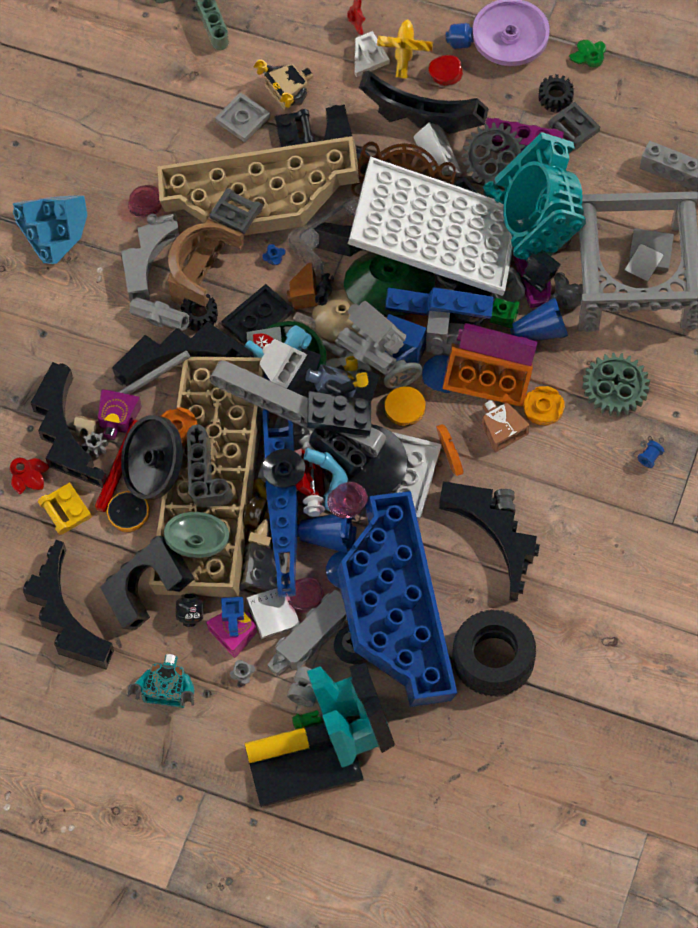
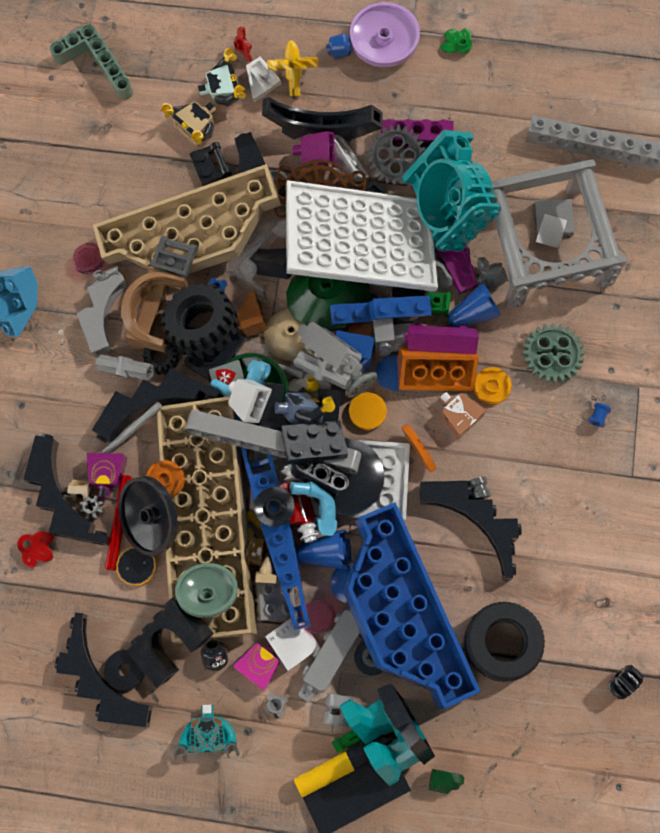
camera: 10 degrees left, 10 degrees up
yellow plate [38,482,92,535] -> none
dark grey beam [187,425,233,508] -> none
light grey plate [215,93,270,142] -> none
blue plate [221,597,244,637] -> none
black pin [315,273,334,306] -> none
clear pink piece [327,482,368,518] -> none
red piece [428,55,463,86] -> none
teal bar [483,181,507,204] -> none
black brick [522,250,561,293] -> none
black tyre [538,74,574,112] -> none
dark grey plate [548,102,601,150] -> none
none -> black tile [104,650,145,691]
none -> black tyre [162,283,238,358]
none -> torso [198,48,246,107]
none -> magenta torso [292,131,335,167]
none -> dark green rock [428,769,464,794]
none -> black gear [608,665,644,700]

